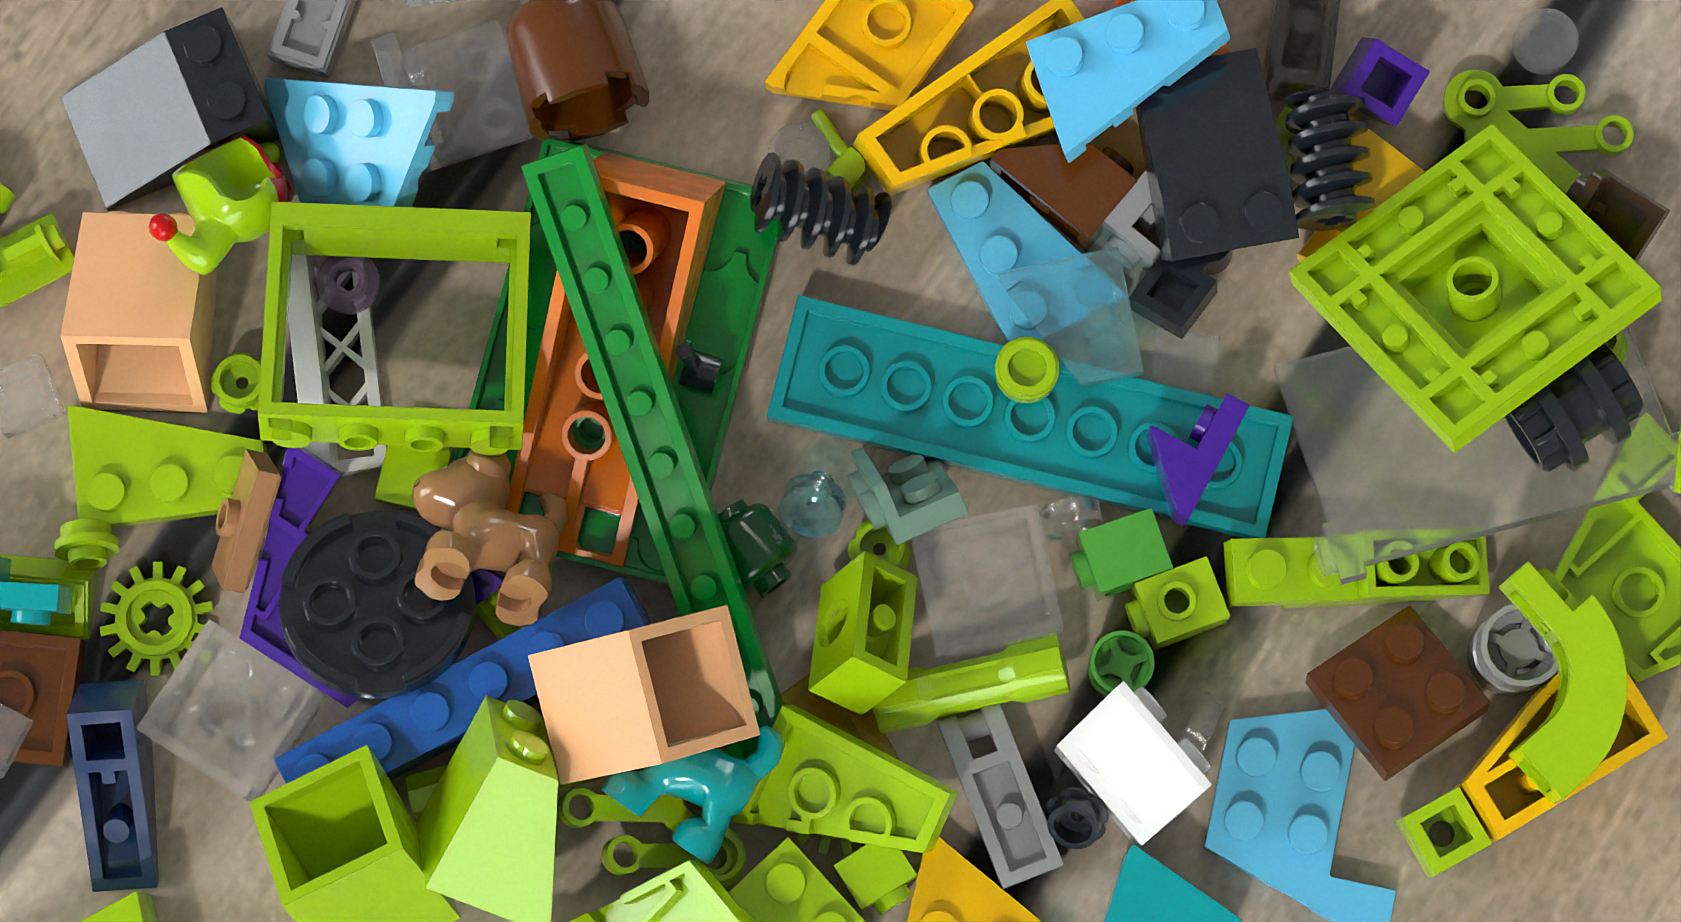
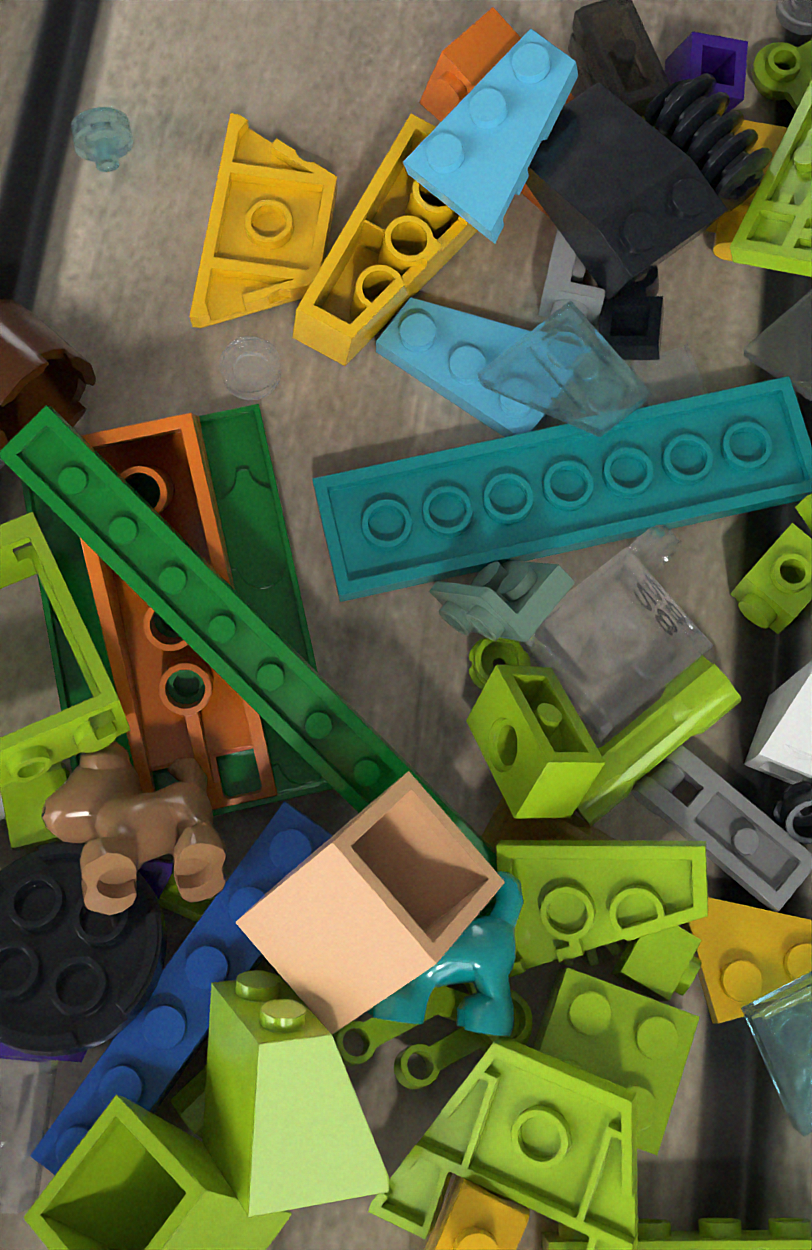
camera: 35 degrees left, 5 degrees down
black hand [676,343,723,395] -> none
dark green head [718,500,797,598] -> none
black piece [750,152,892,266] -> none
clear light blue tile [779,471,847,538] -> none
lime hand [811,109,869,189] -> none
reddish brown slope [990,142,1138,252] -> none
lime tile [995,337,1059,403] -> none
bright green brick [1069,508,1173,601] -> none
bright green wheel [1087,630,1155,698] -> none
dark purple slope [1146,393,1250,527] -> none

